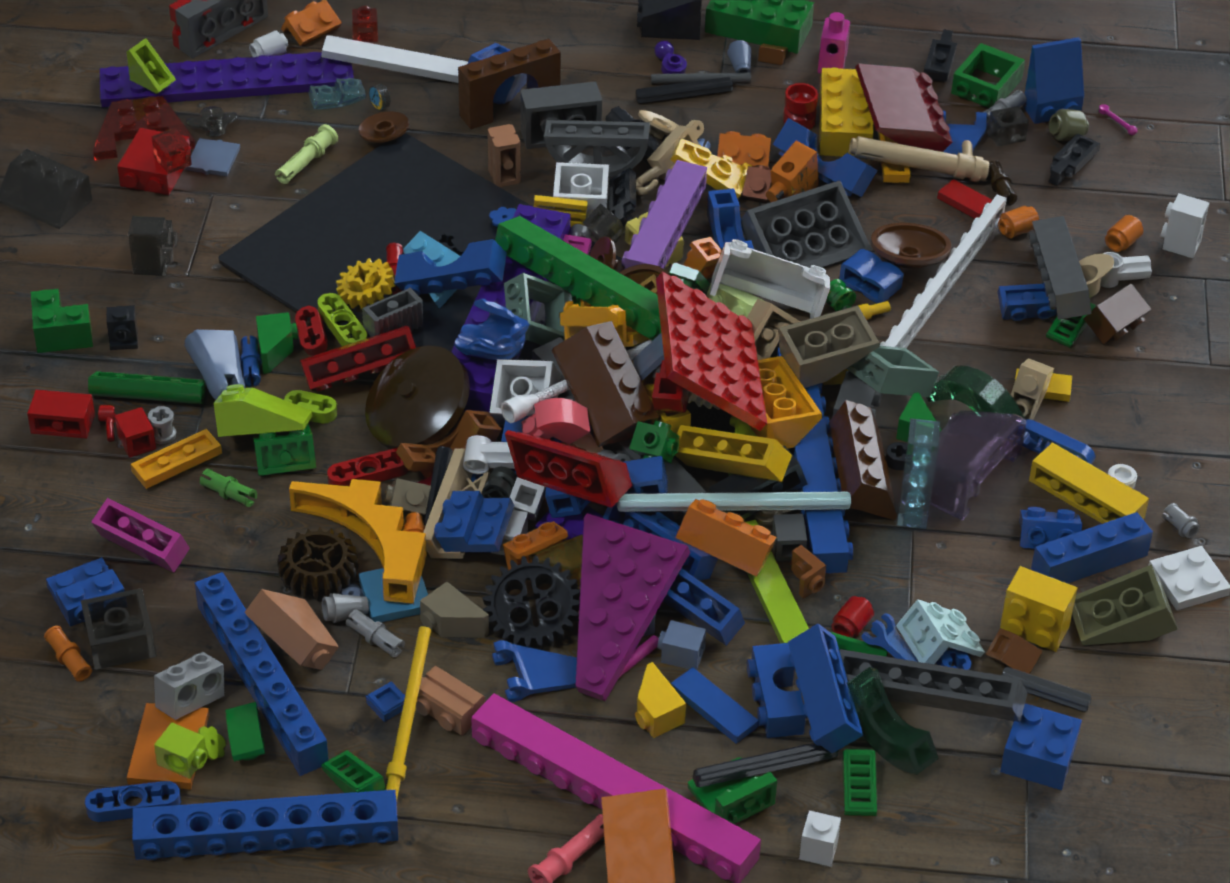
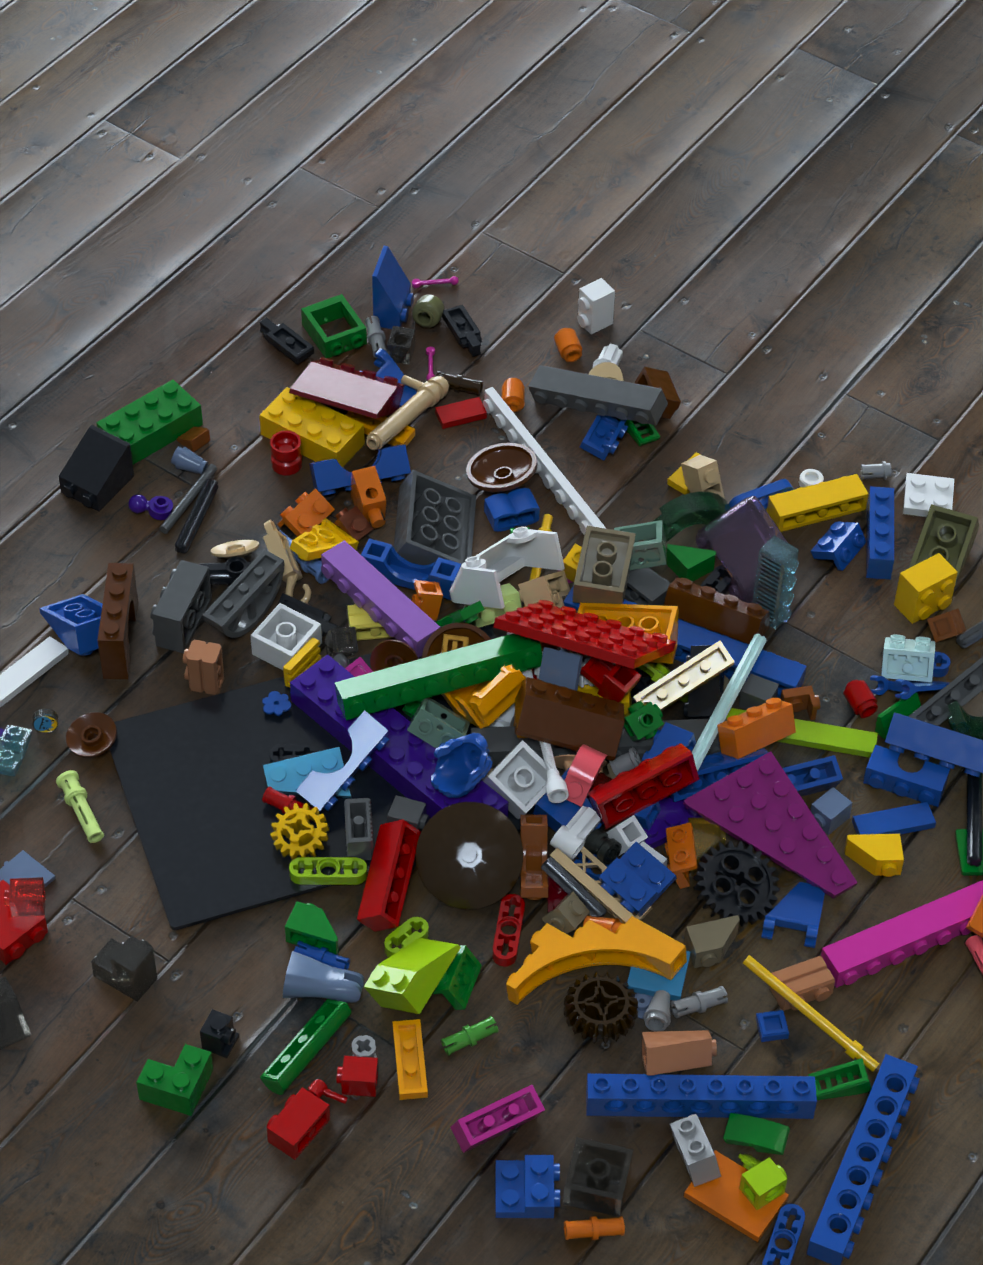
camera: 60 degrees left, 5 degrees up
red beam [295,306,328,356] -> none
dark pink torso [817,12,850,74] -> none
none -> dark grey brick [387,795,429,831]
none -> dark pink hinge [426,346,435,381]

